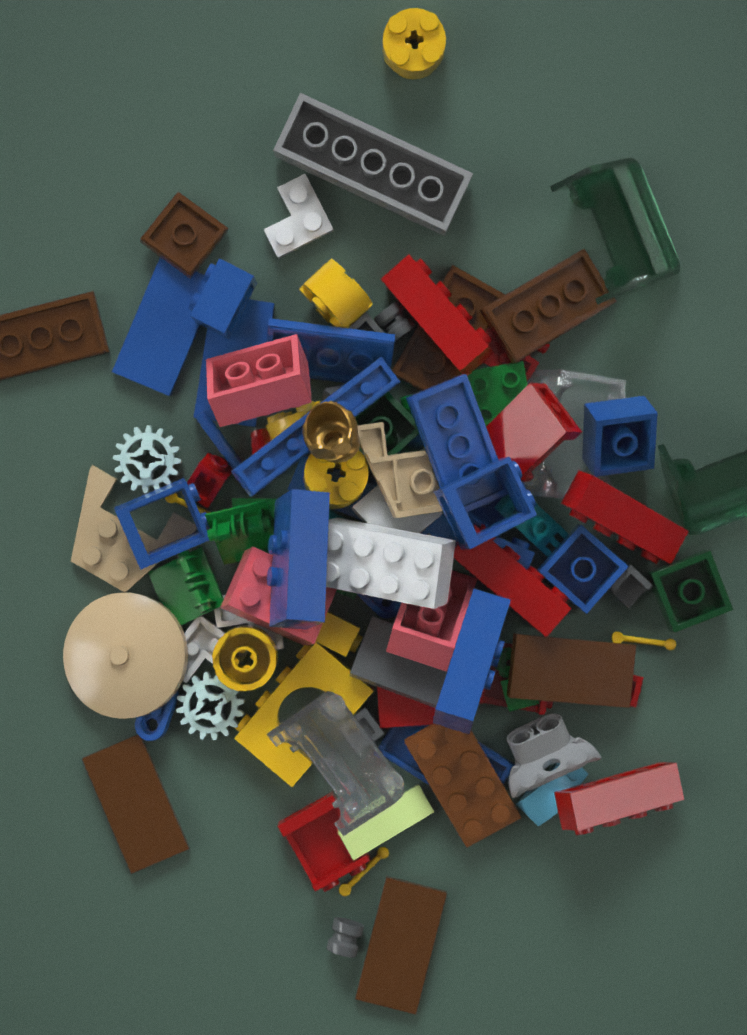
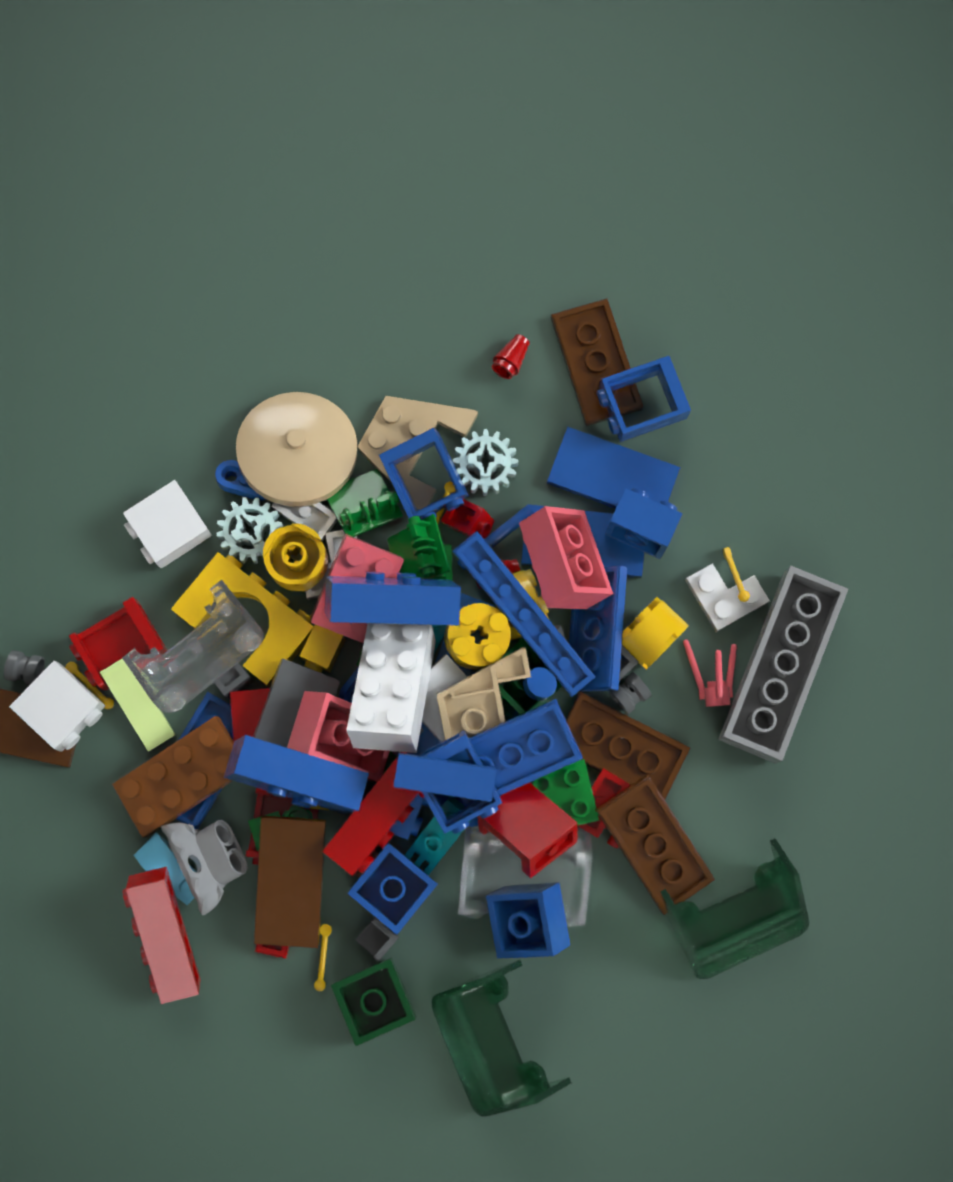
camera: 90 degrees right, 10 degrees down
reddish brown tile [82,734,190,874] -> none
reddish brown tile [140,192,228,279] -> none
pearl gold hair [303,401,360,463] -> none
red brick [381,254,494,376] -> none
yellow brick [382,8,446,79] -> none
red brick [561,470,689,564] -> none
none -> white brick [9,661,105,752]
none -> white brick [123,480,212,569]
none -> blue tile [394,753,497,802]
none -> red cone [492,334,530,379]
none -> blue tile [523,667,557,701]
none -> blue window [597,356,691,442]
none -> coral plant [683,639,737,707]
none -> yellow hinge [722,547,750,602]

